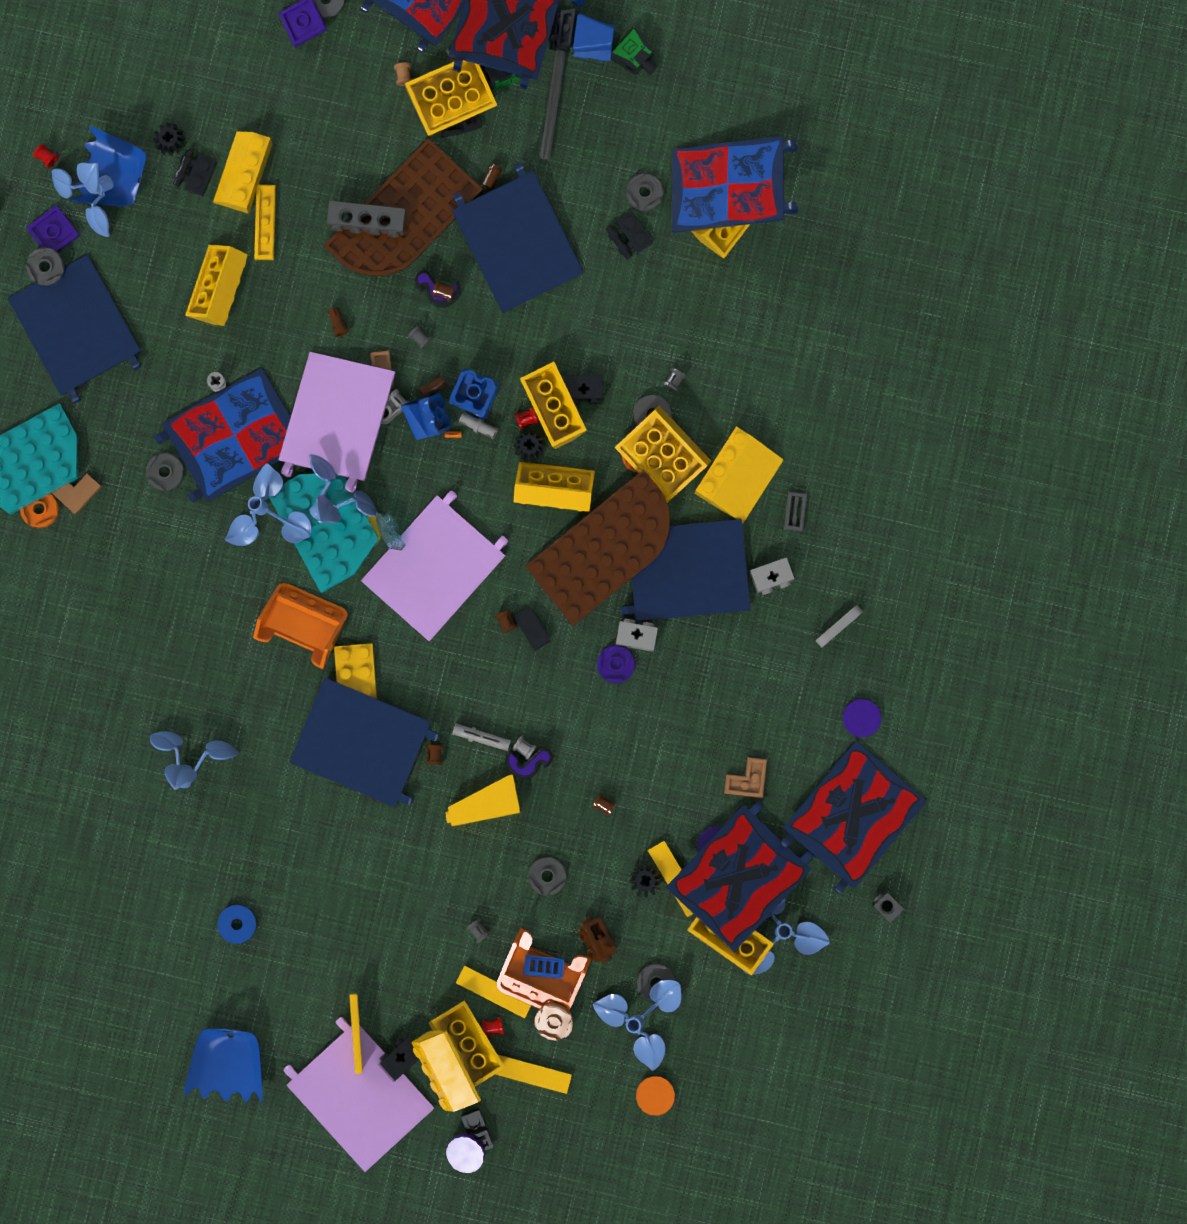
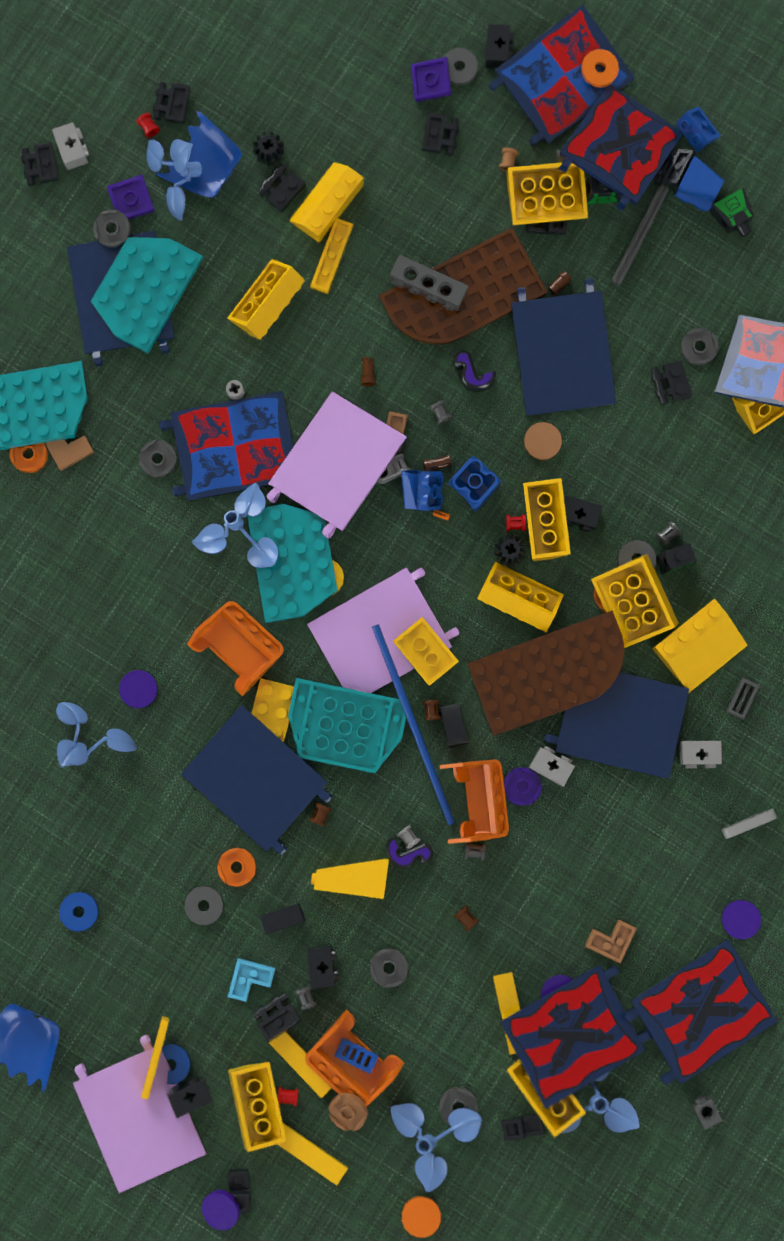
camera: 20 degrees right, 0 degrees up
medium blue plant [308,454,378,523] -> none
clear light blue slope [375,512,406,551] -> none
yellow slope [411,1030,481,1112] -> none
reddish brown bush [432,280,455,302] -> none
light grey pin [452,723,511,751] -> none
light grey pin [459,412,498,439] -> none
reddish brown brick [579,917,617,964] -> none
black gear [629,864,662,897] -> none
none -> teal plate [91,237,203,354]
none -> dark purple tile [119,670,158,708]
none -> black plate [152,82,191,124]
none -> blue tile [162,1044,191,1085]
none -> dark grey tile [184,886,223,925]
none -> orange tile [217,848,256,887]
none -> medium azure tile [228,958,276,1002]
none -> black plate [252,992,302,1043]
none -> black slope [260,903,305,934]
none -> teal plate [288,678,410,773]
none -> black brick [307,945,338,989]
none -> blue piece [372,624,455,825]
none -> yellow plate [393,617,459,686]
none -> black plate [422,113,460,156]
none -> orange windscreen [440,759,509,844]
none -> dark grey bush [464,842,486,861]
none -> black slope [501,1114,545,1141]
none -> medium nougat tile [524,422,562,461]
none -> black torso [656,543,696,575]

